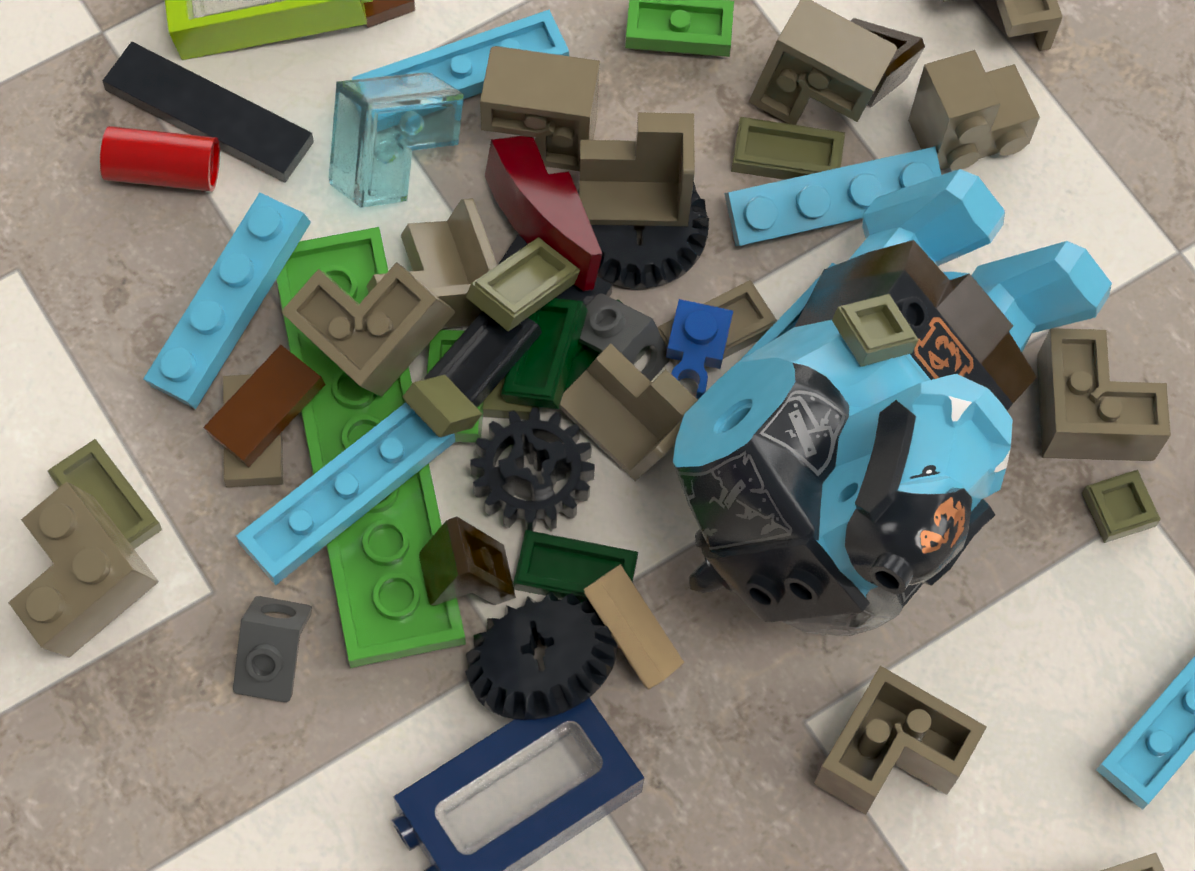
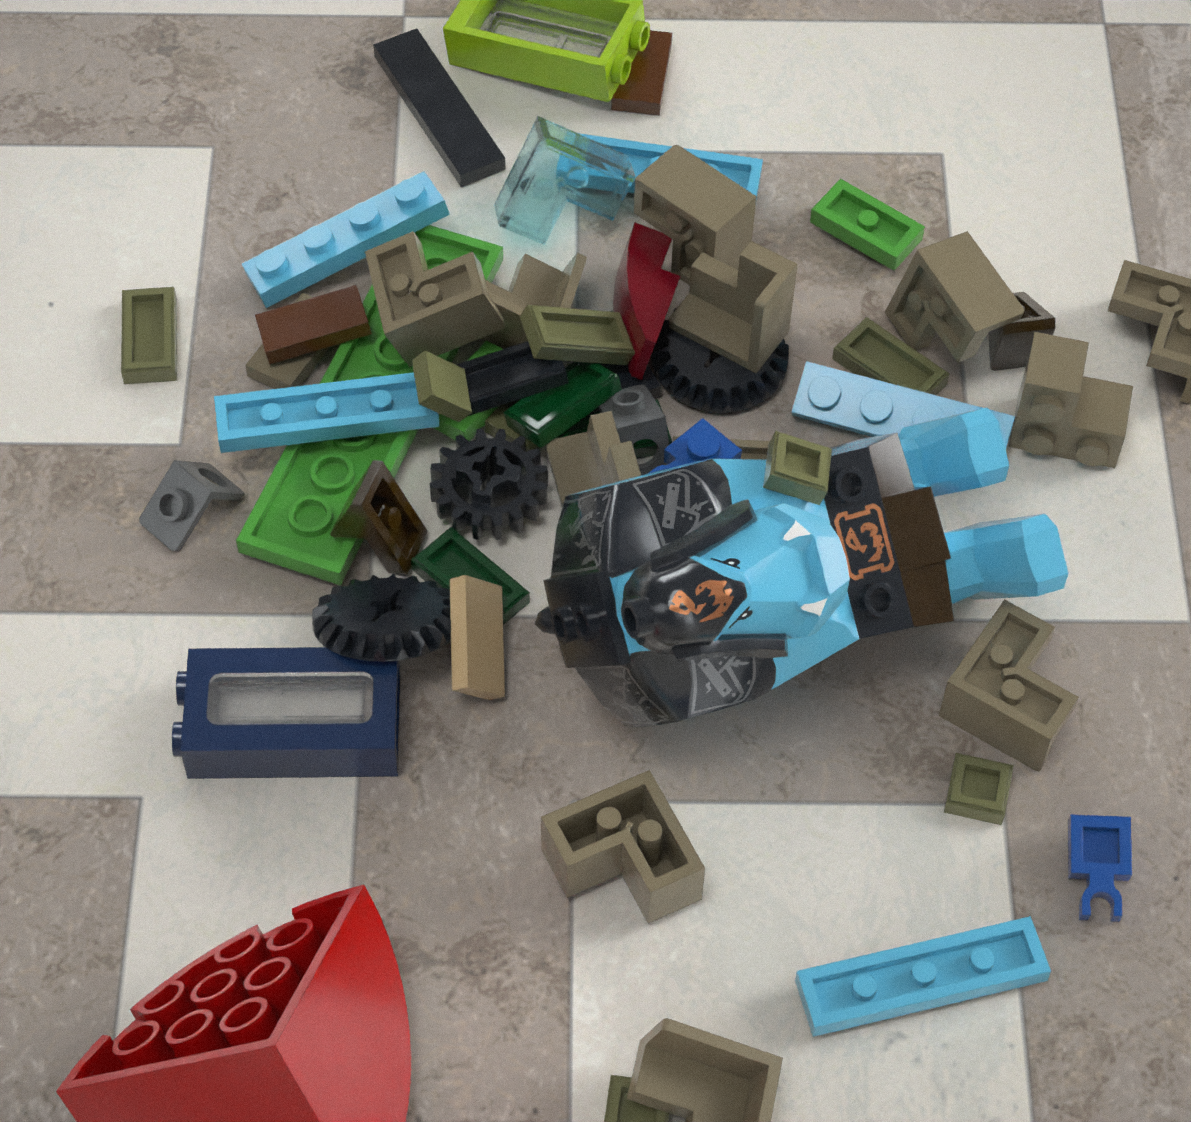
camera: 35 degrees right, 10 degrees down
dark tan brick [8,481,159,658] -> none
red pin [100,126,220,192] -> none

